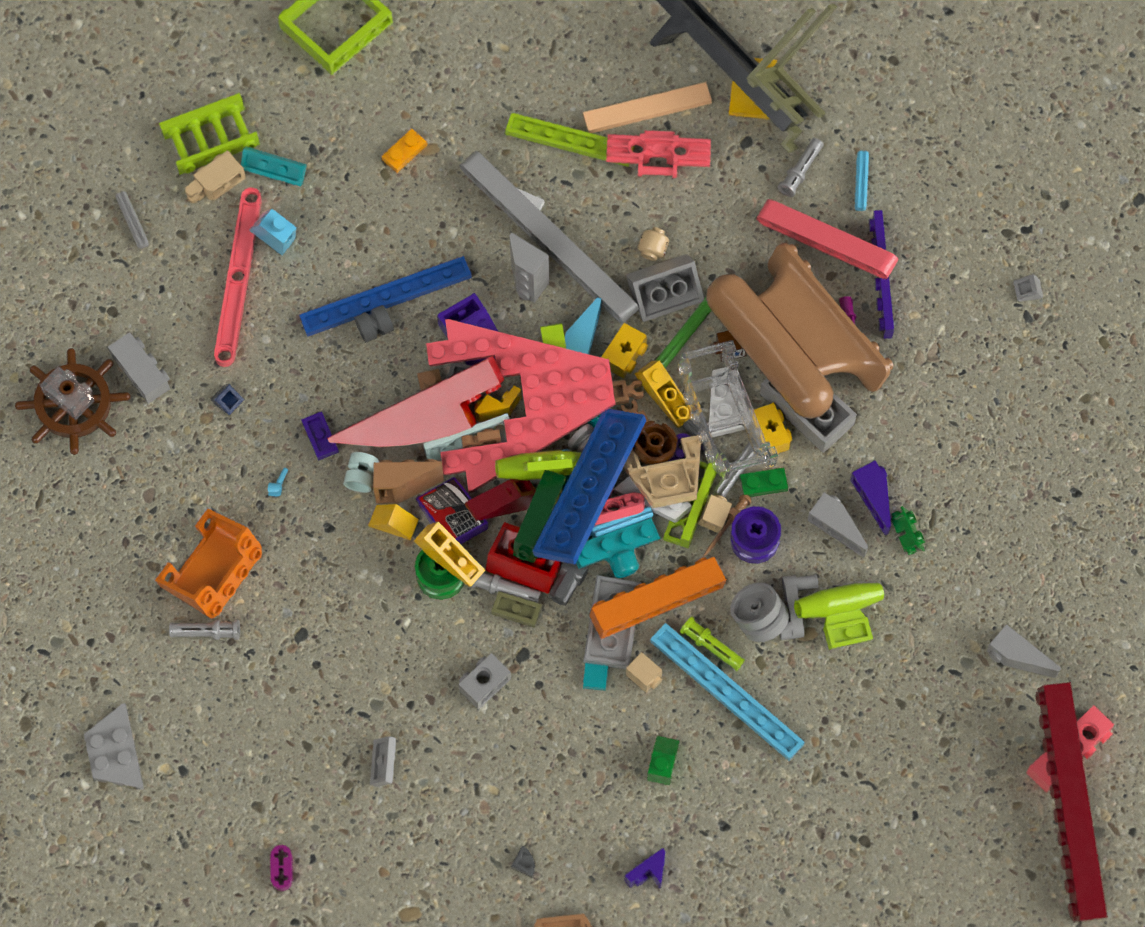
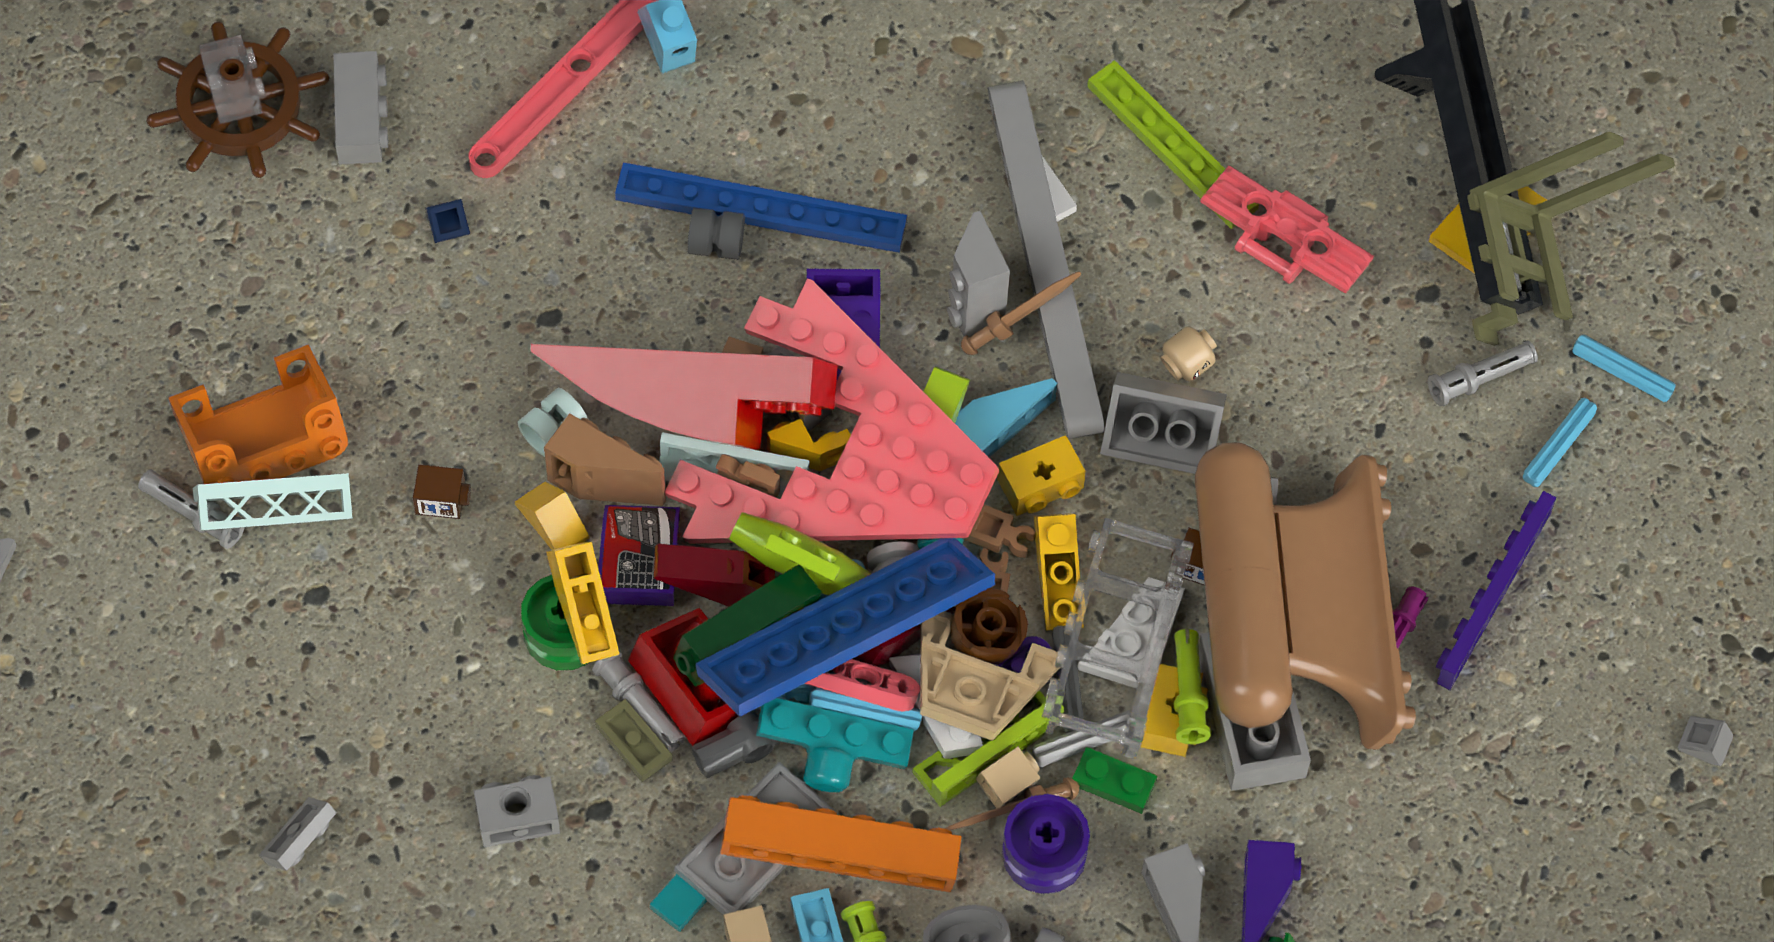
camera: 30 degrees right, 5 degrees down
medium azure hand [268,468,288,497] -> none
magenta beam [270,845,293,891] -> none
dark purple plate [301,411,339,461] -> none
light orange plate [382,129,427,173] -> none
light nougat tile [583,82,712,133] -> none
bright green axle [655,298,711,369] -> none
coral beam [756,199,898,279] -> none
none -> light aqua fence [193,473,352,531]
none -> reddish brown brick [413,464,471,519]
none -> medium nougat sword [961,271,1081,355]
none -> lime pin [1174,629,1211,744]
none -> medium azure axle [1572,335,1676,402]

